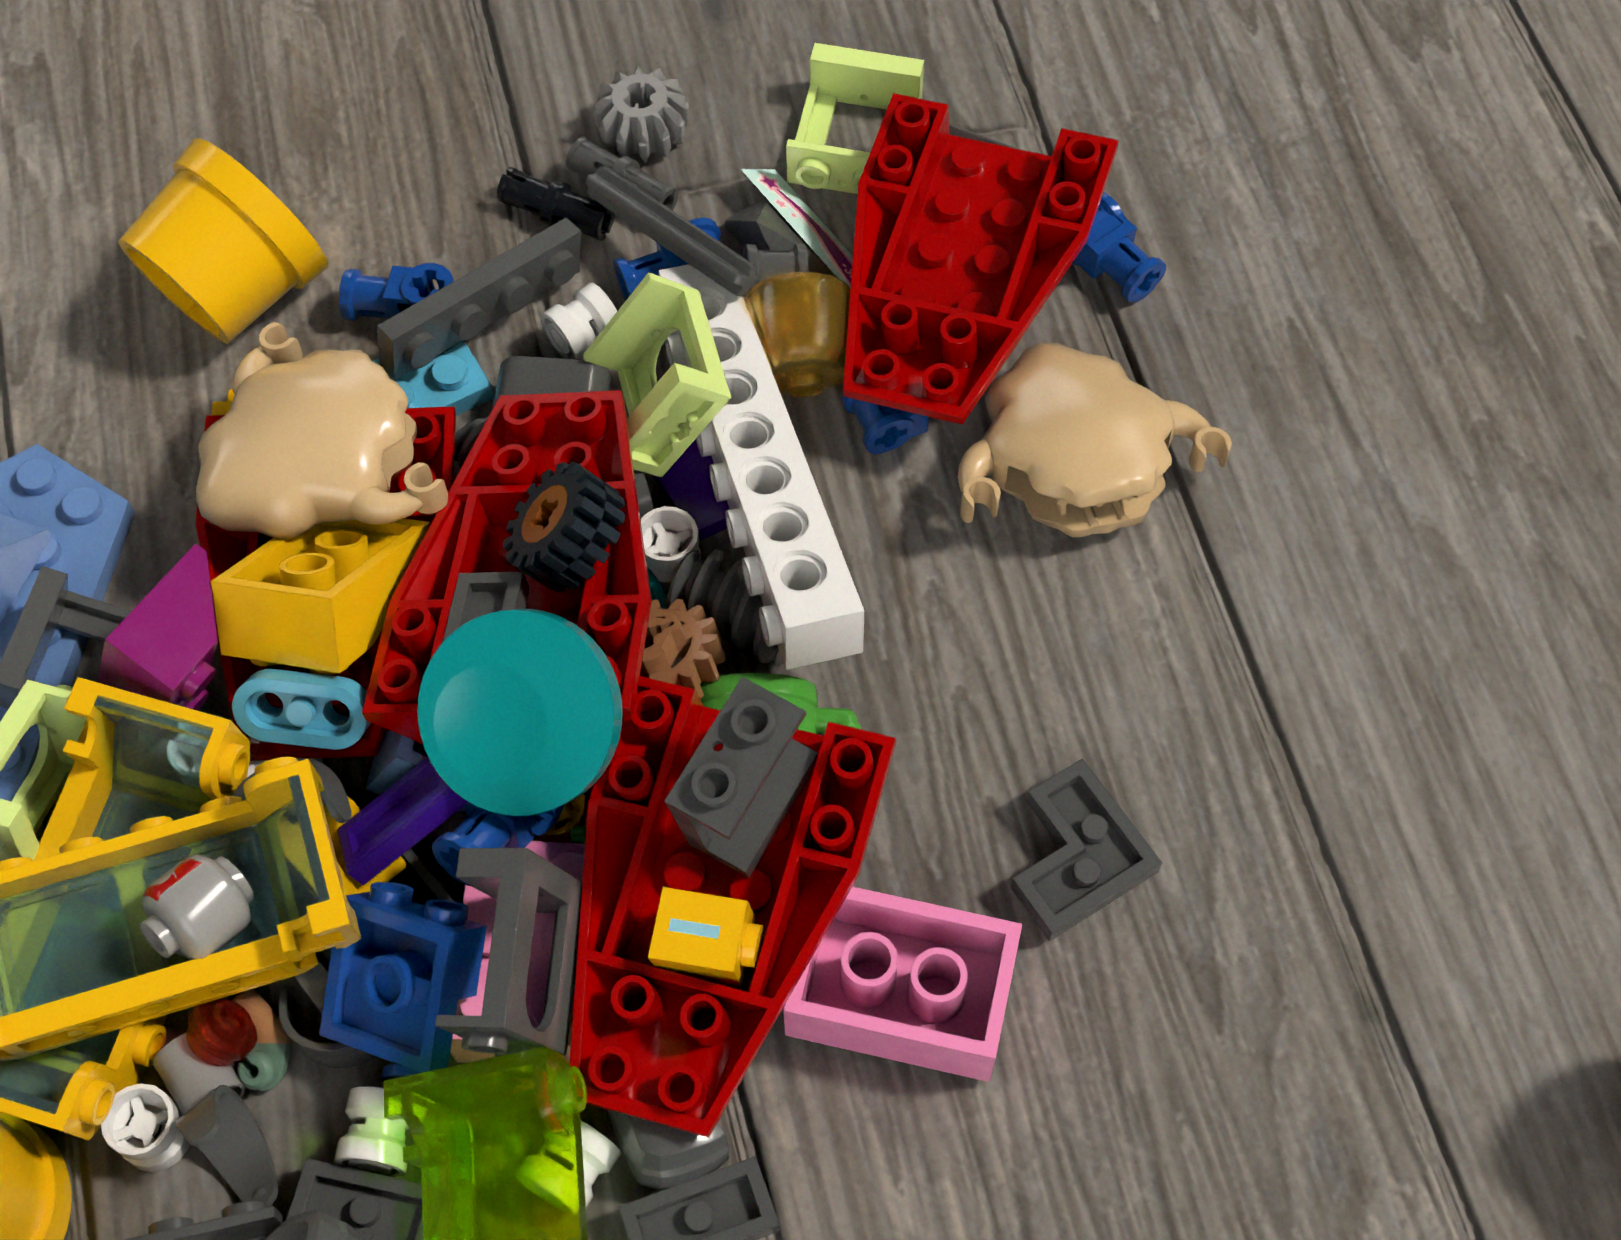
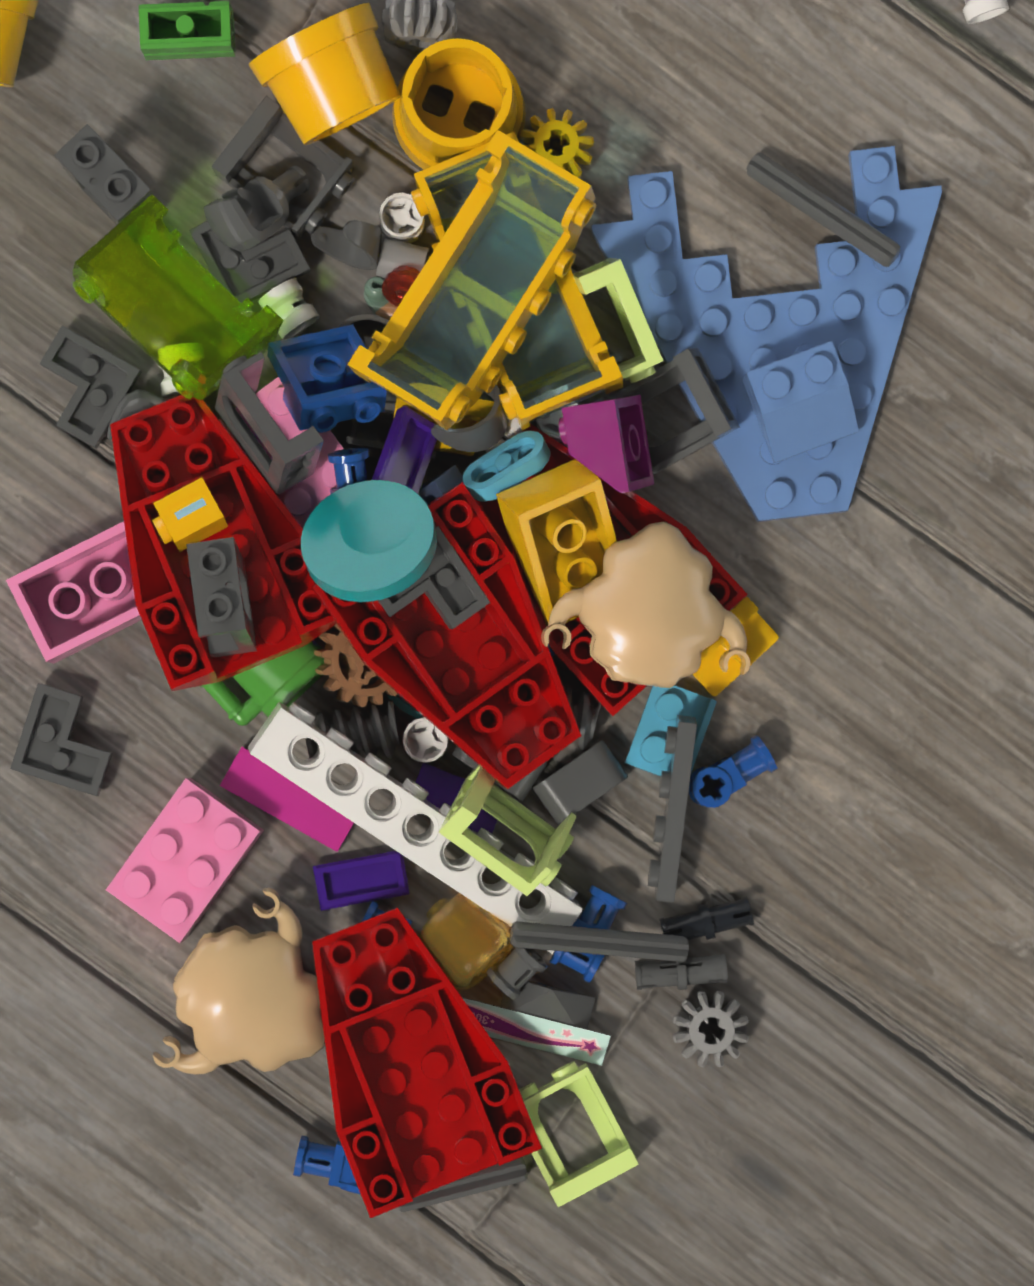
camera: 135 degrees right, 25 degrees up
yellow piece [118,138,329,344] -> none
light grey head [140,855,254,961] -> none
black wheel [503,461,625,593] -> none
white wheel [540,283,617,360] -> none
none -> bright pink brick [106,778,264,943]
none -> dark pink tile [219,746,354,852]
none -> dark purple tile [313,851,410,911]

